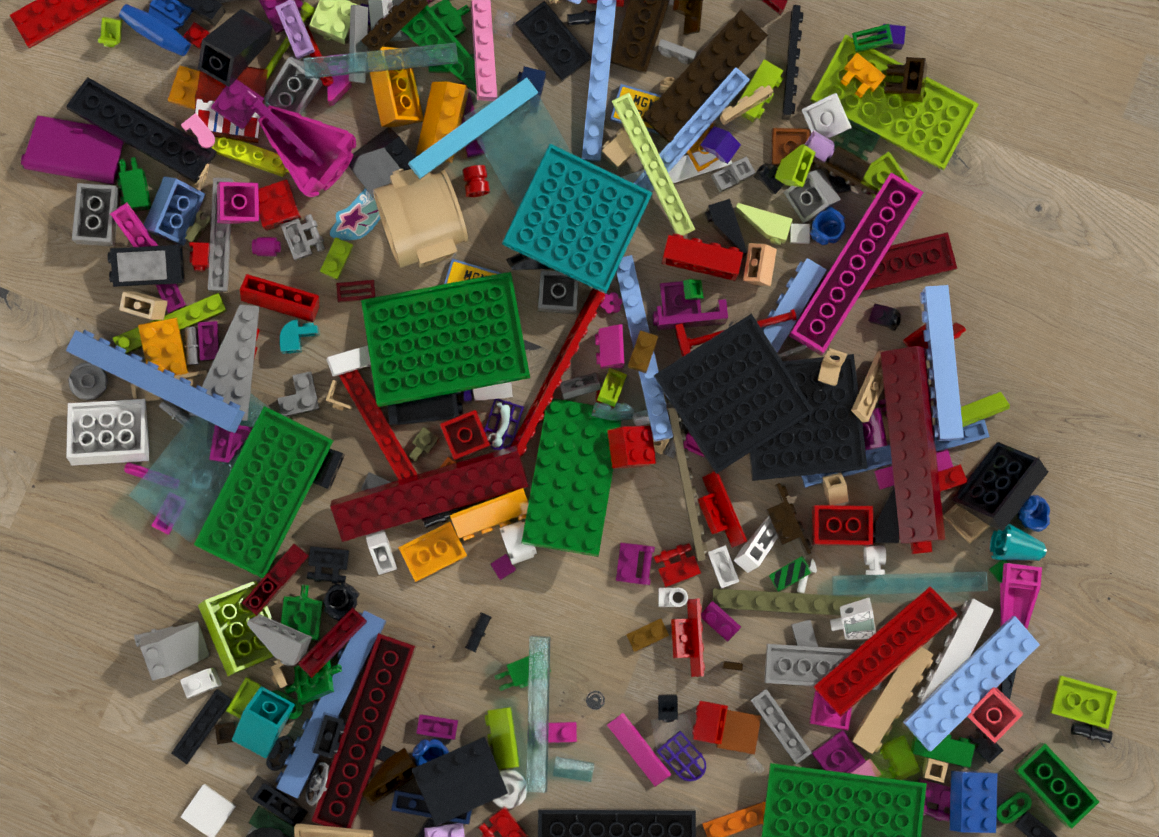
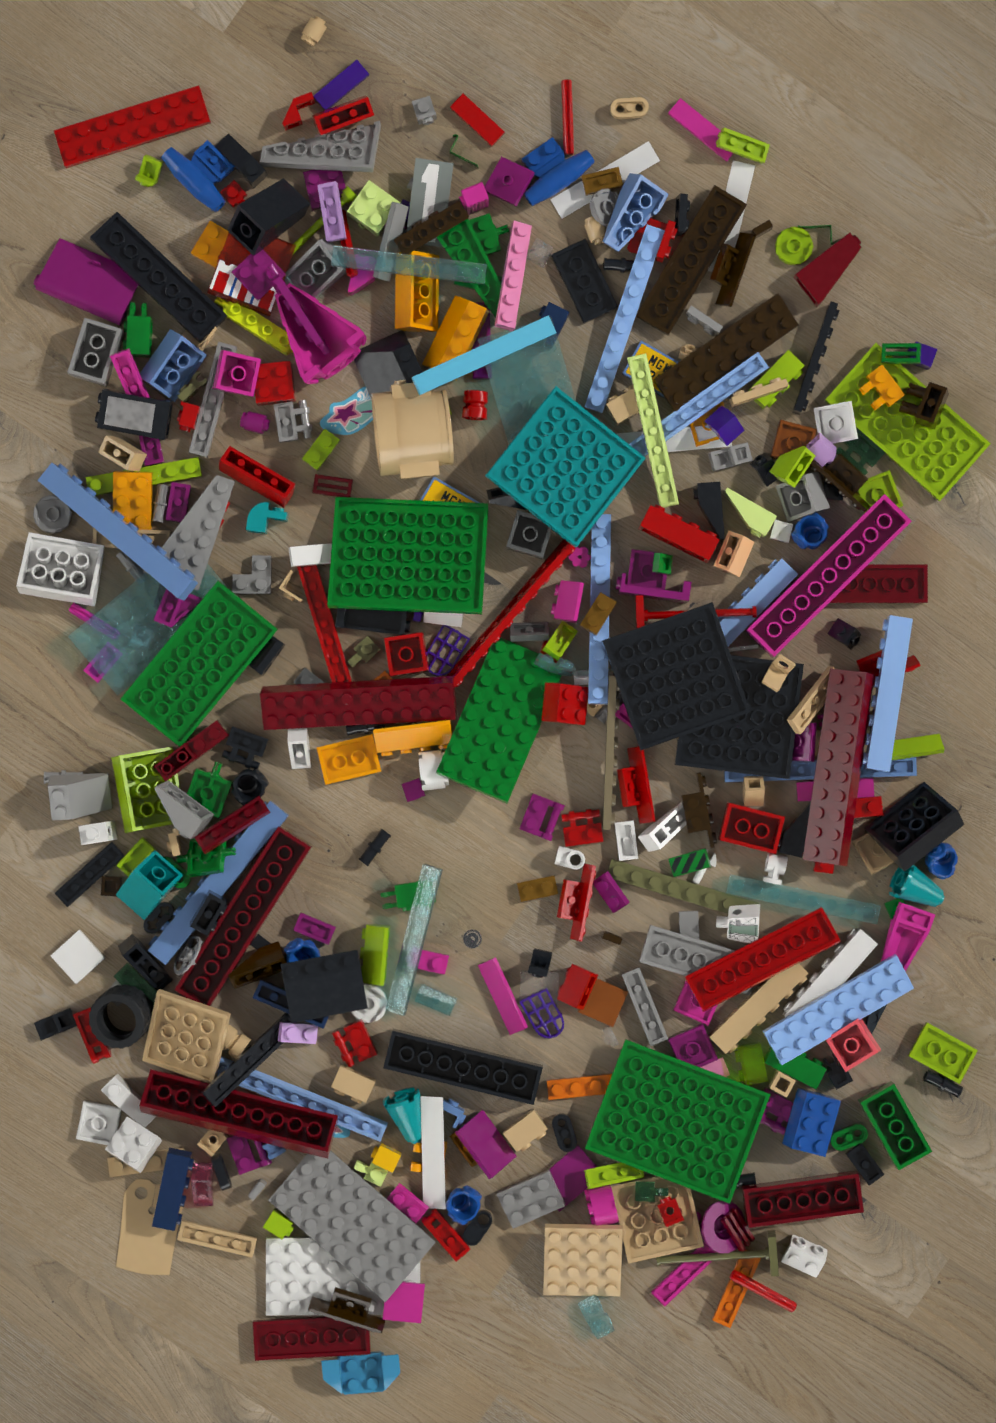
camera: 20 degrees right, 5 degrees up
bright pink leg [181,113,215,149] -> none
light aqua piece [488,402,510,447] -> none

